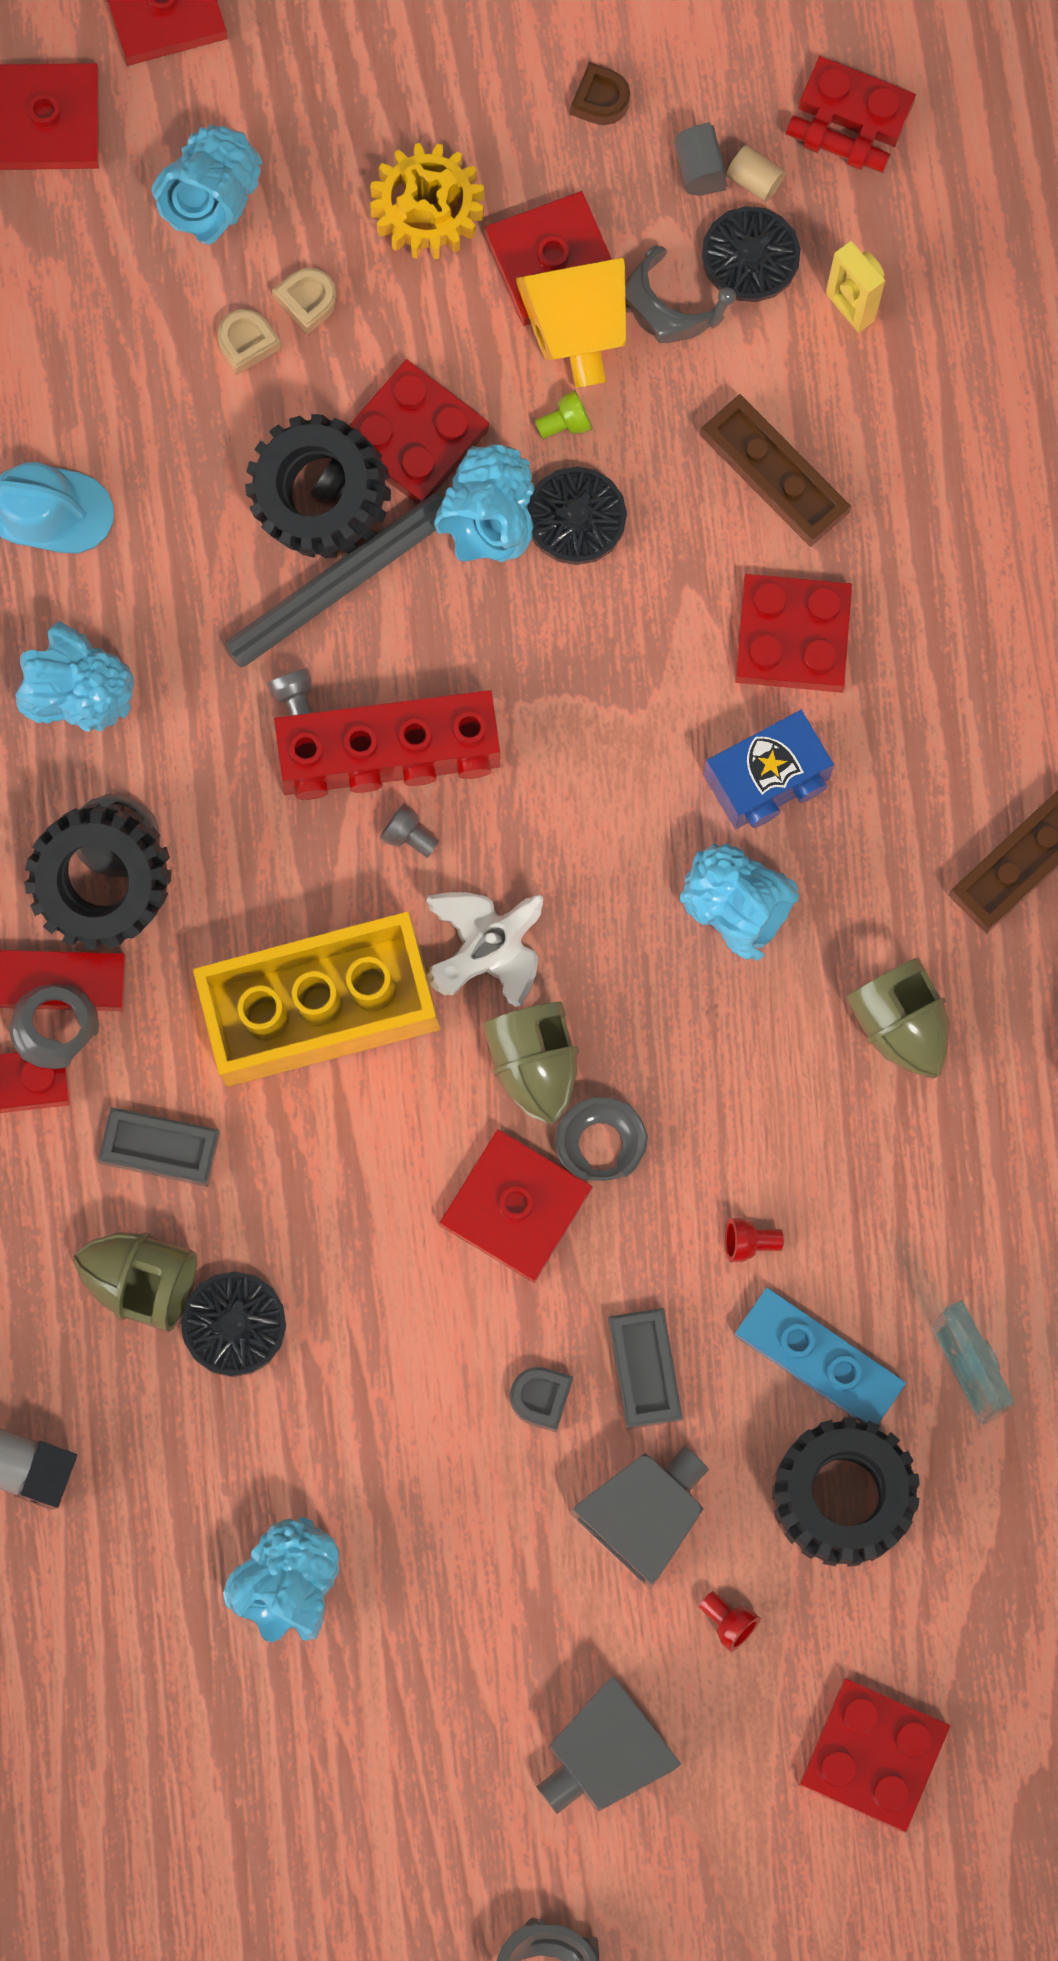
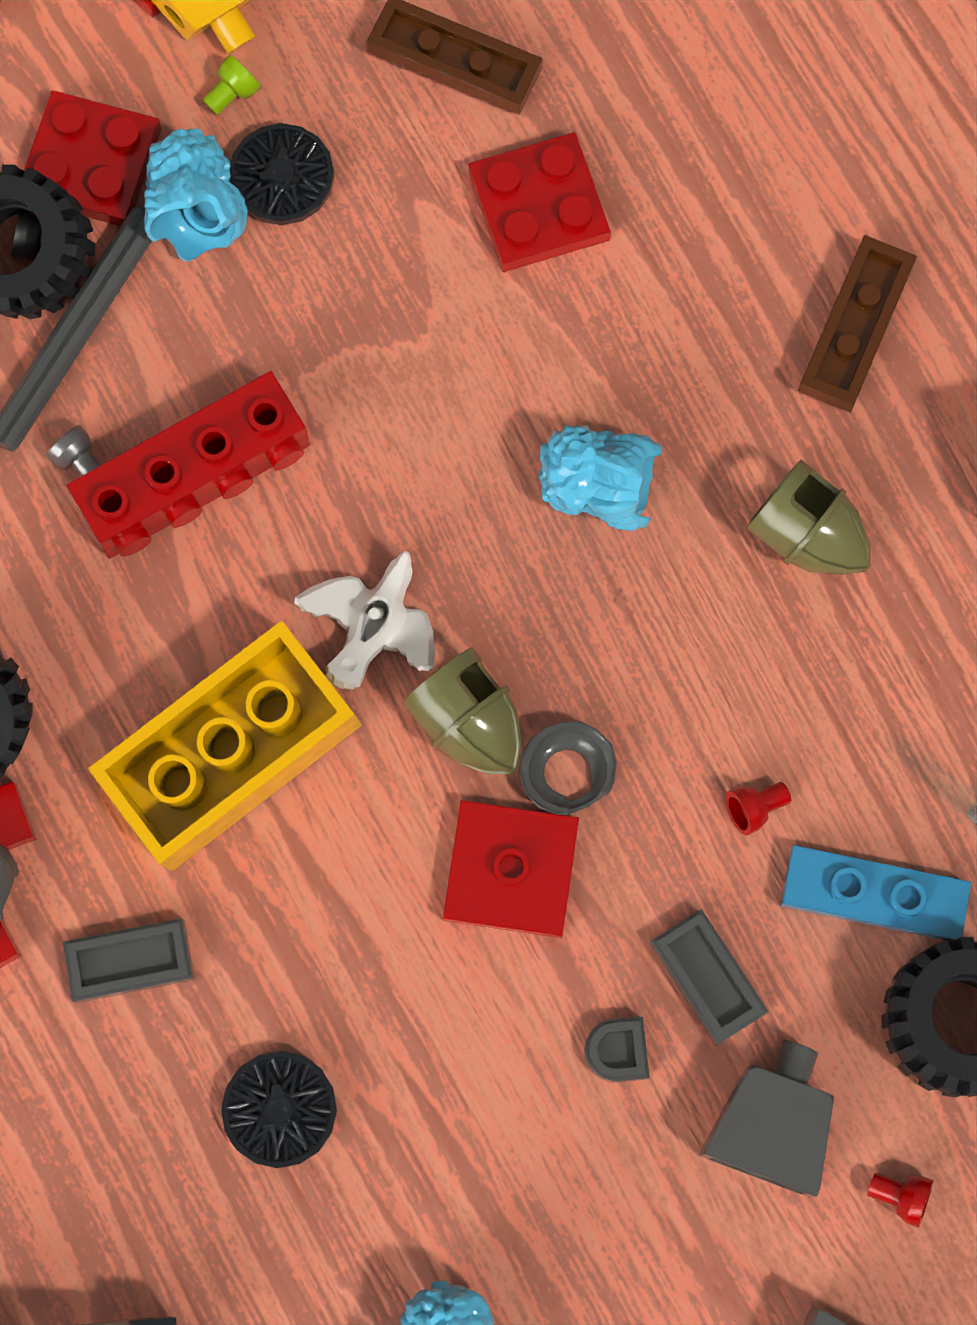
camera: 20 degrees left, 0 degrees up
olive helmet [73,1232,197,1332] -> none
flat silver piece [379,803,439,858] -> none
blue brick [703,709,834,830] -> none

